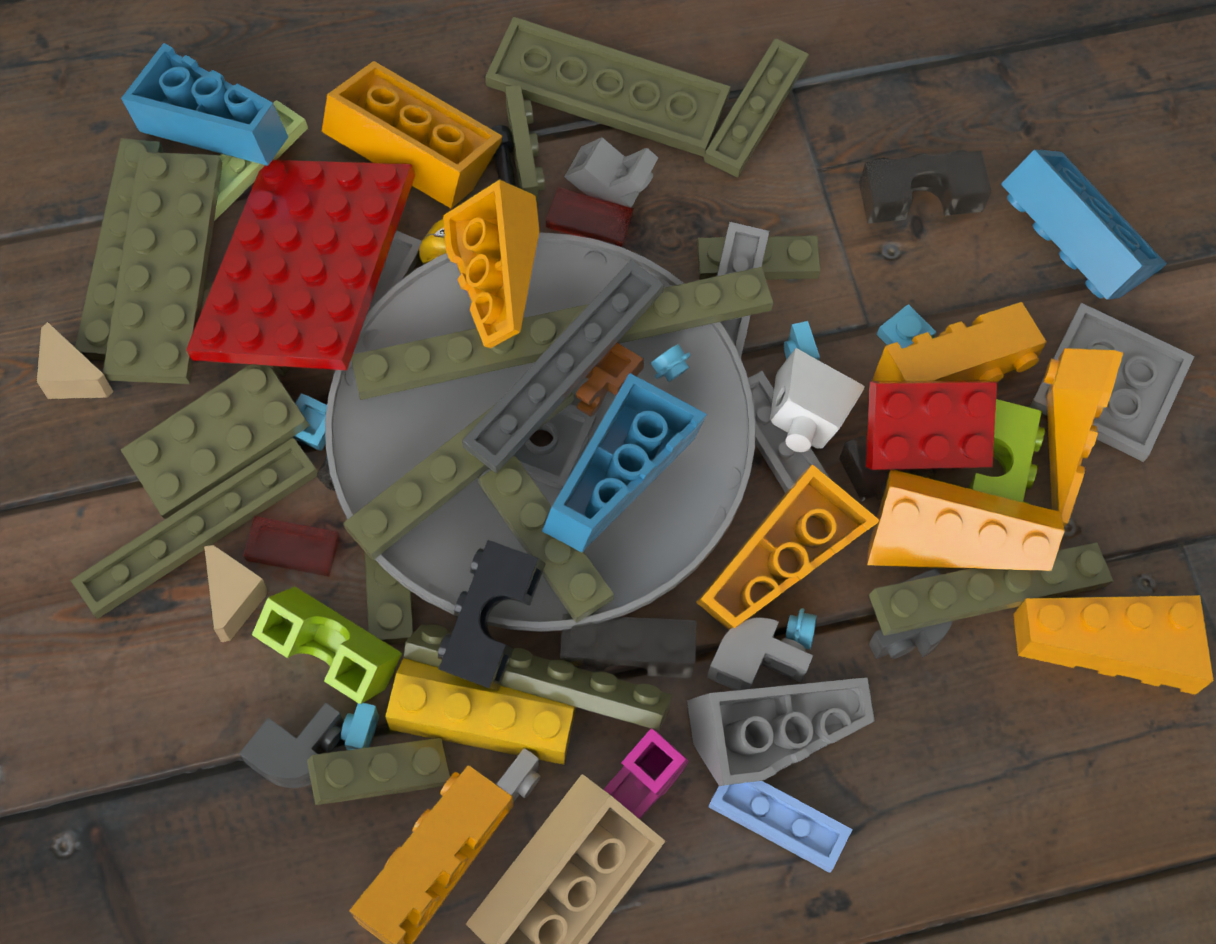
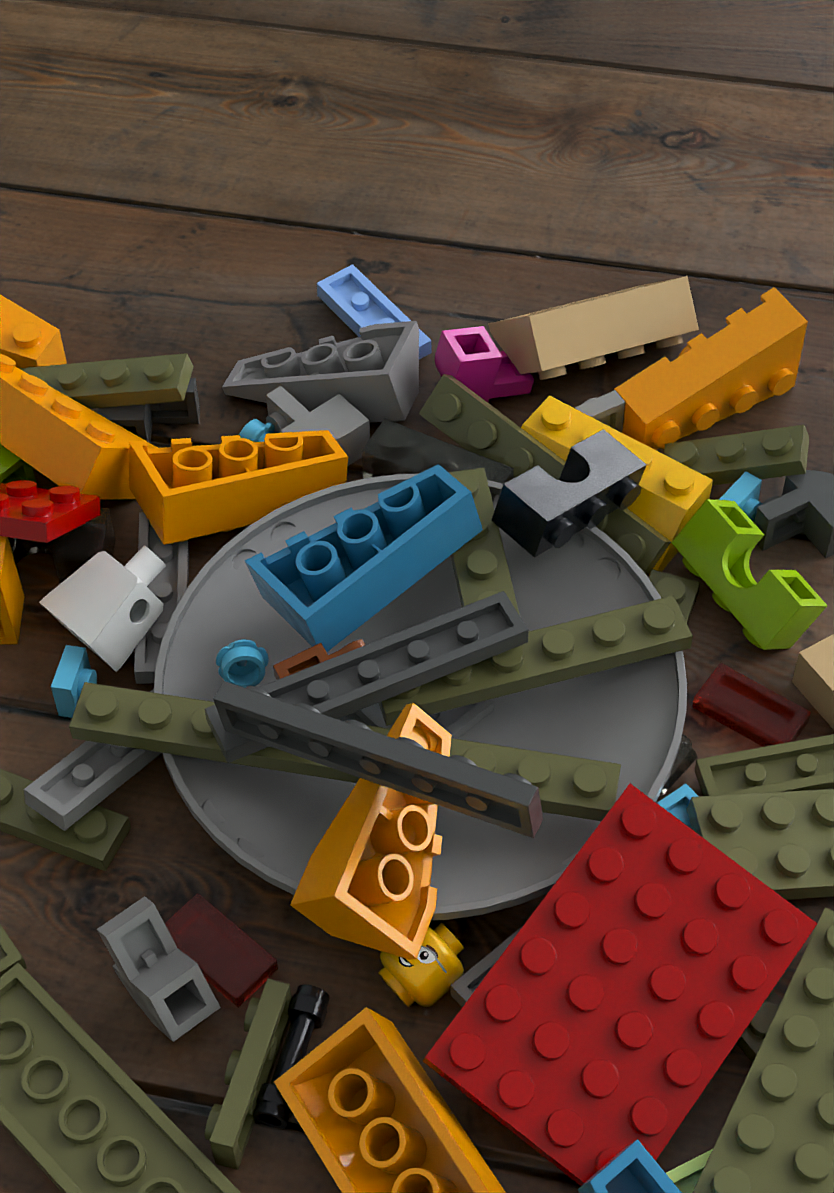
camera: 150 degrees left, 15 degrees down
none -> dark grey plate [213,681,543,838]

